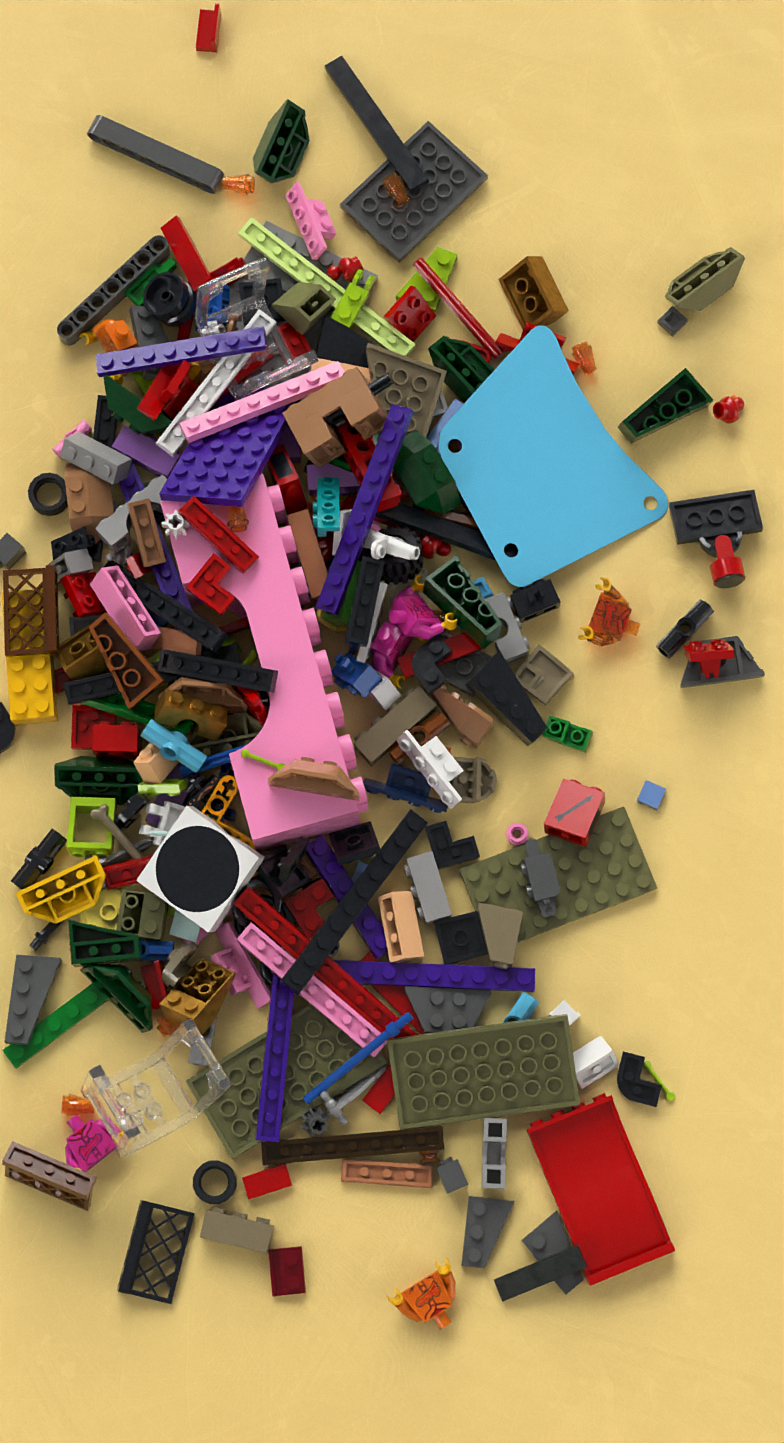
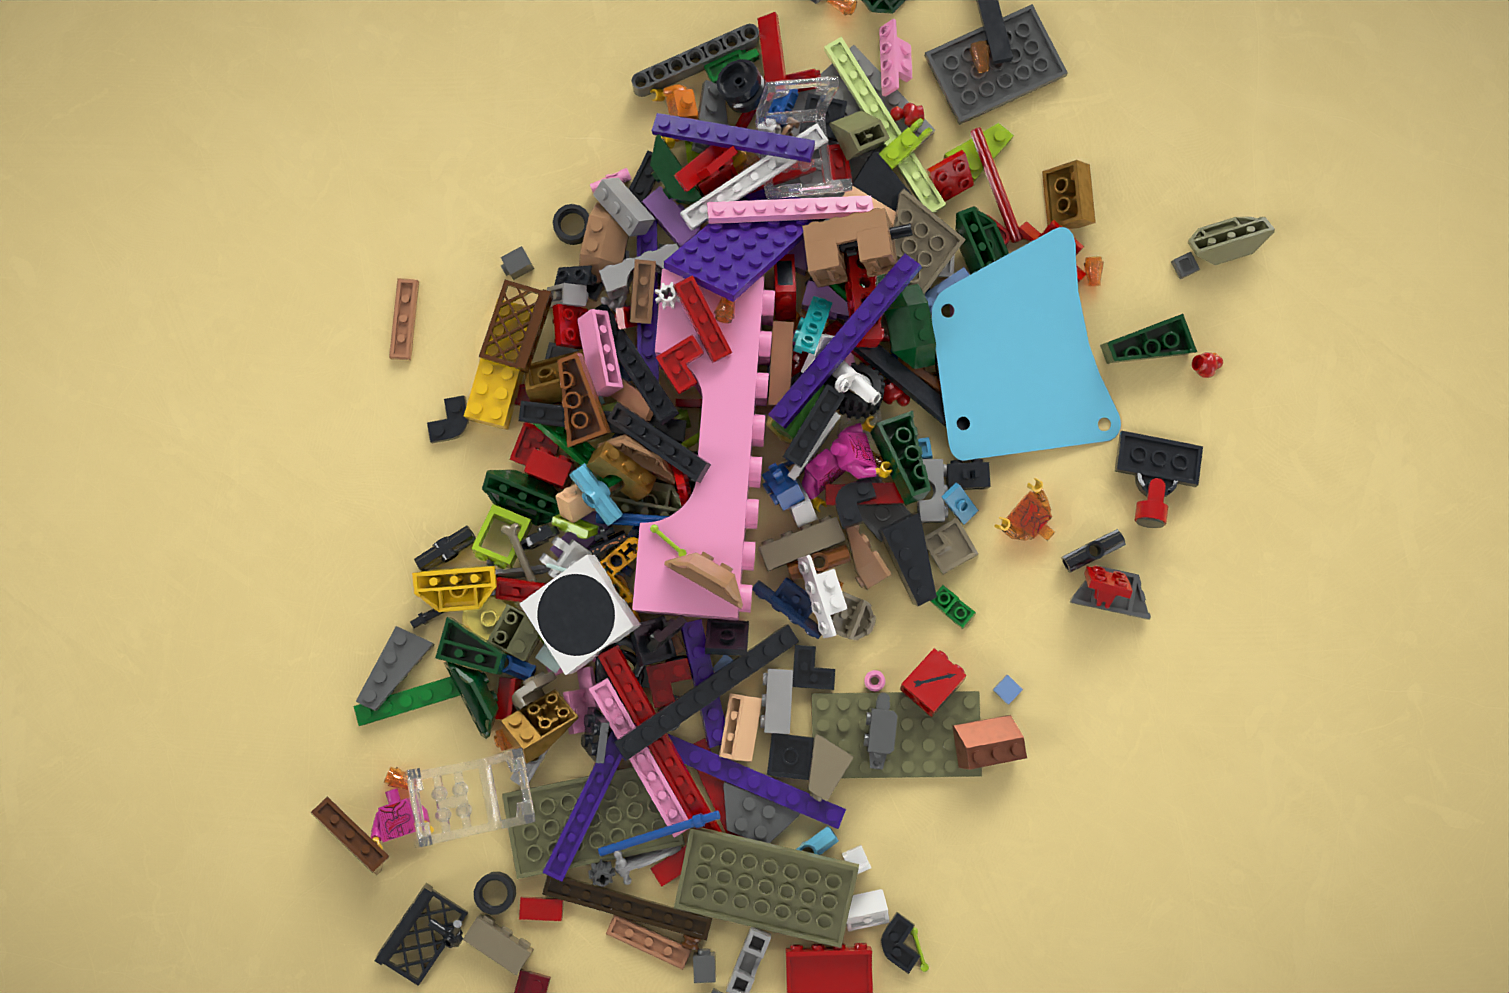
camera: 20 degrees right, 5 degrees up
none -> black piece [428,919,463,948]
none -> black plate [581,707,609,763]
none -> dark azure plate [942,483,979,525]
none -> copper slope [952,715,1027,770]

